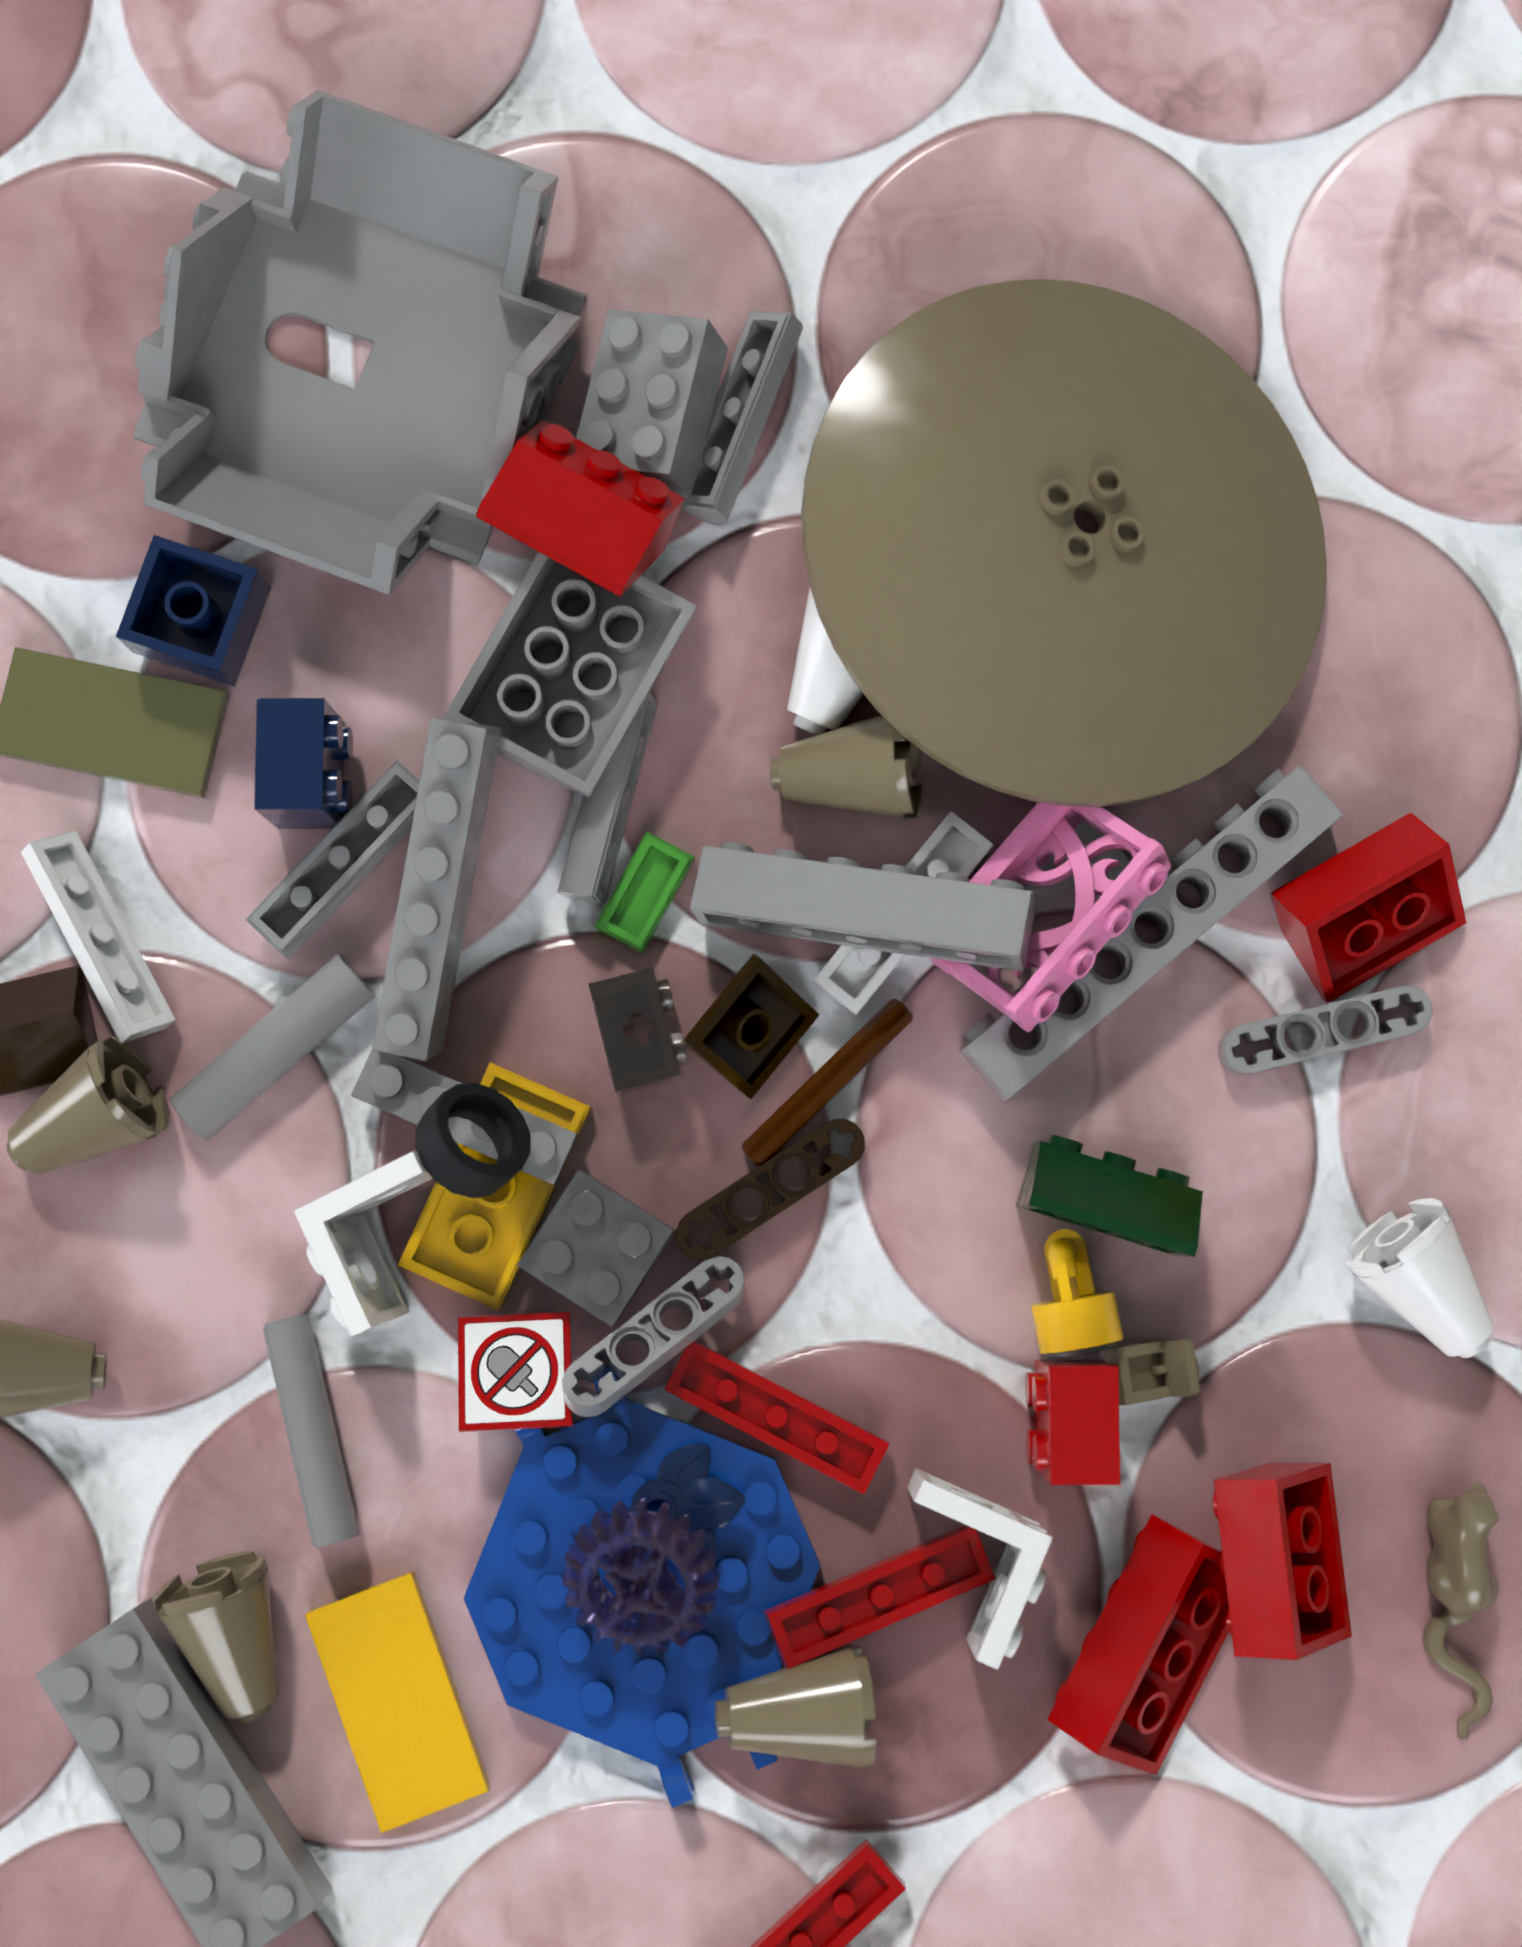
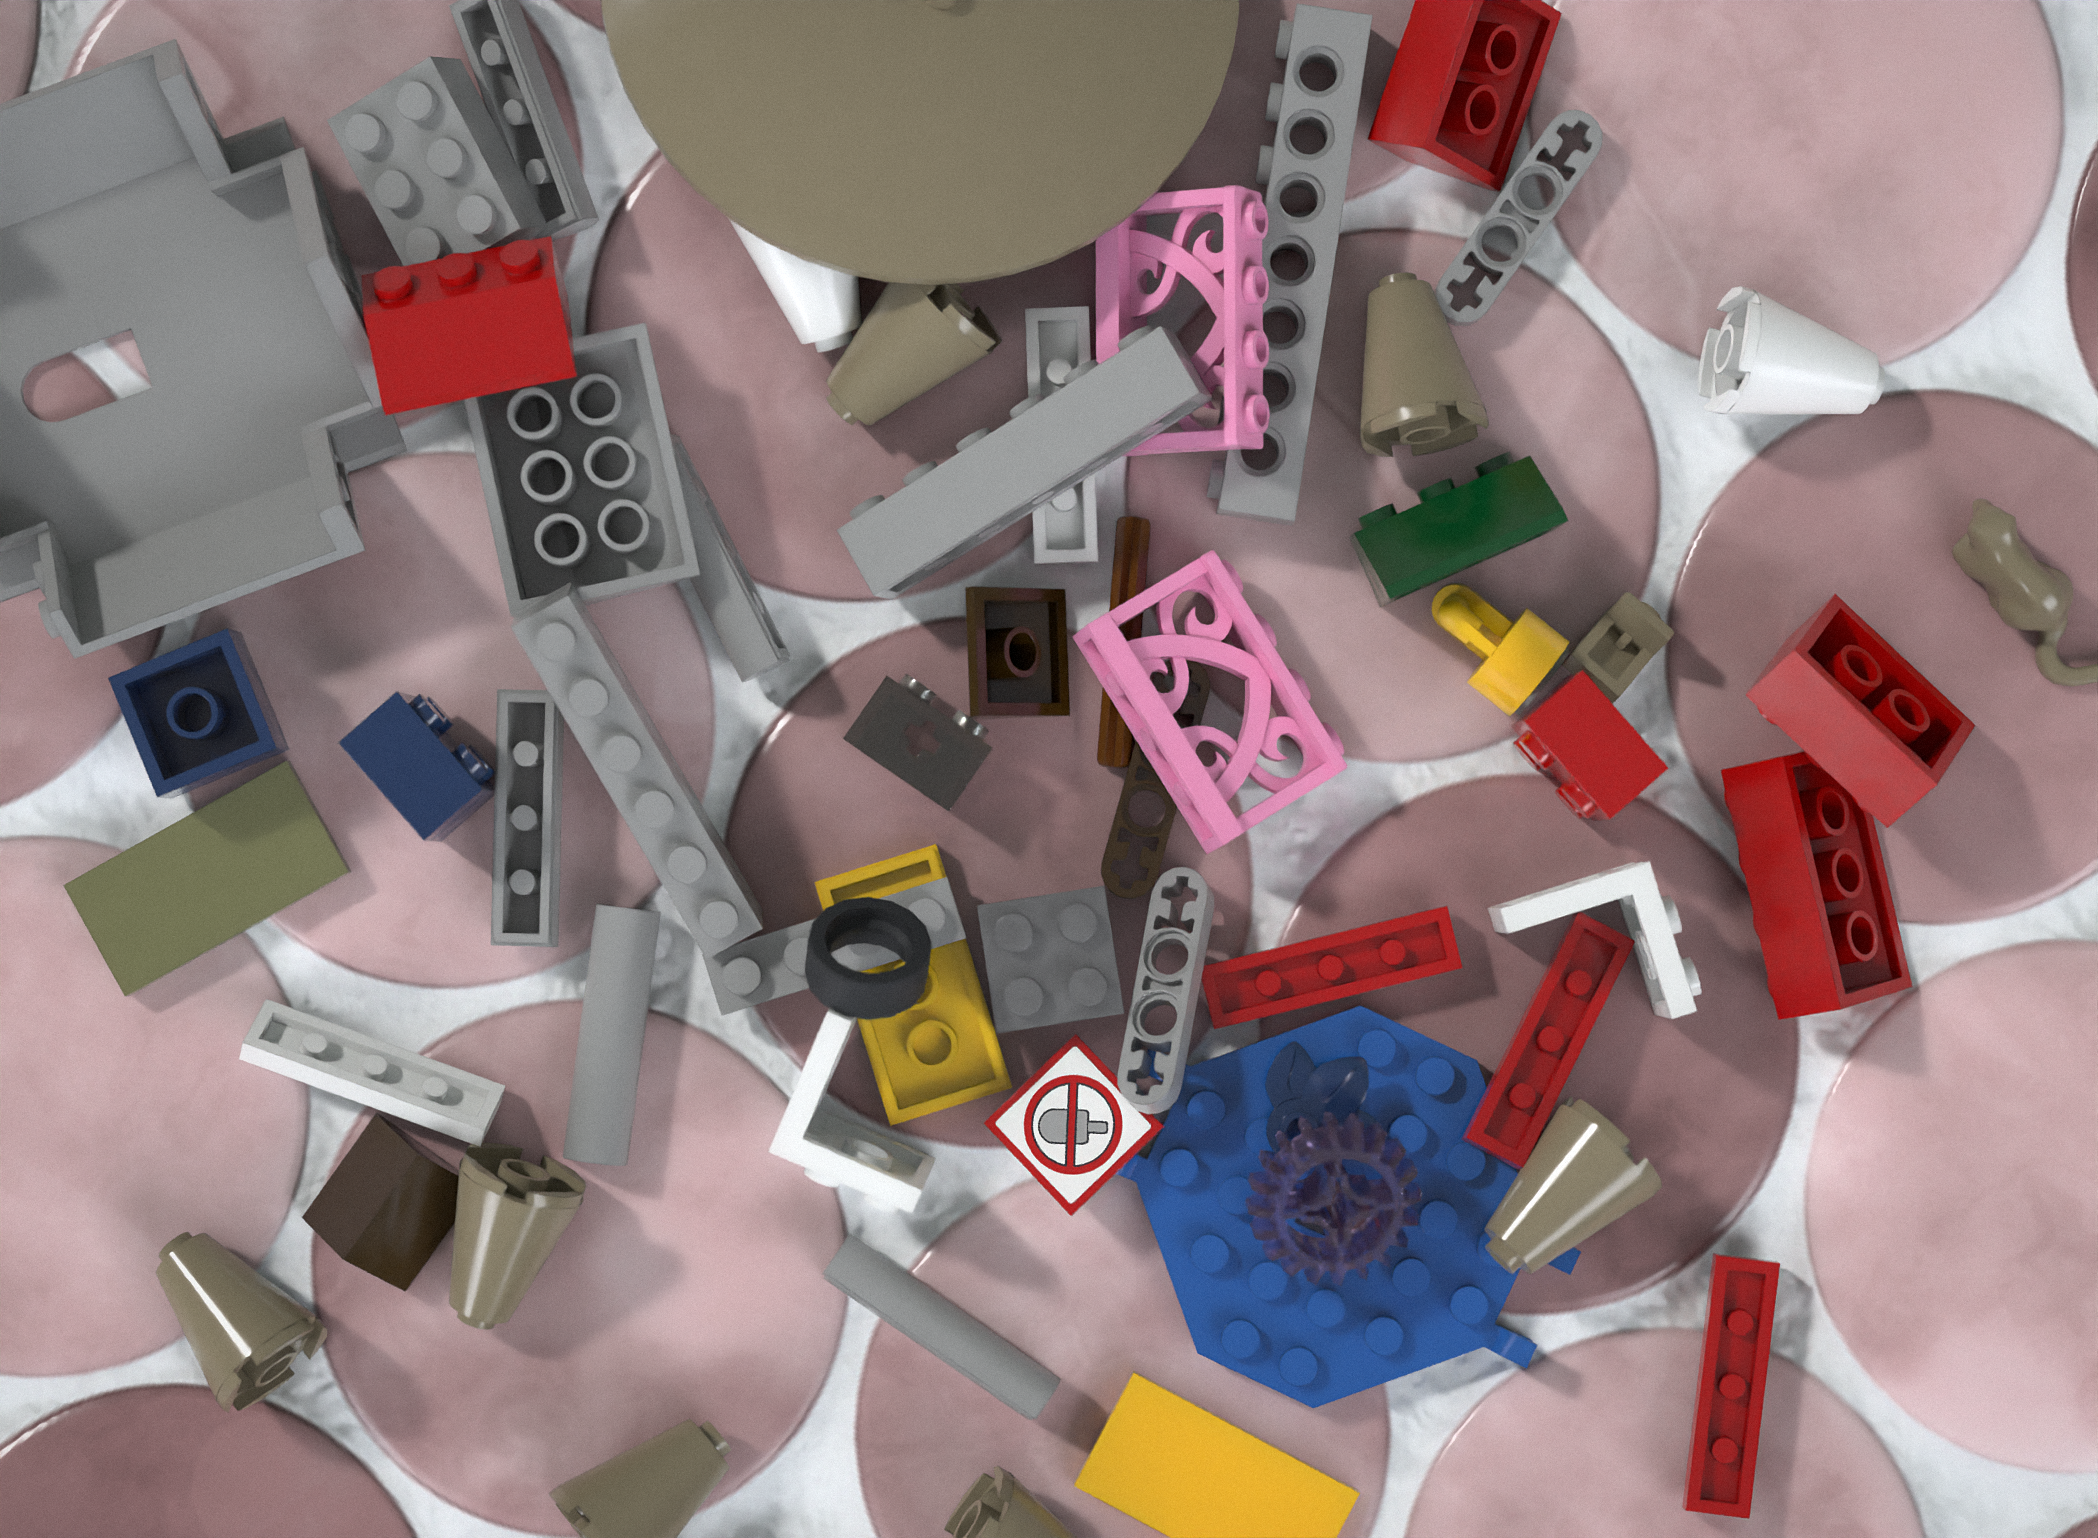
camera: 40 degrees left, 5 degrees up
bright green tile [594,831,695,954] -> none
none -> bright pink fence [1072,550,1347,854]
none -> dark tan cone [1360,272,1489,457]

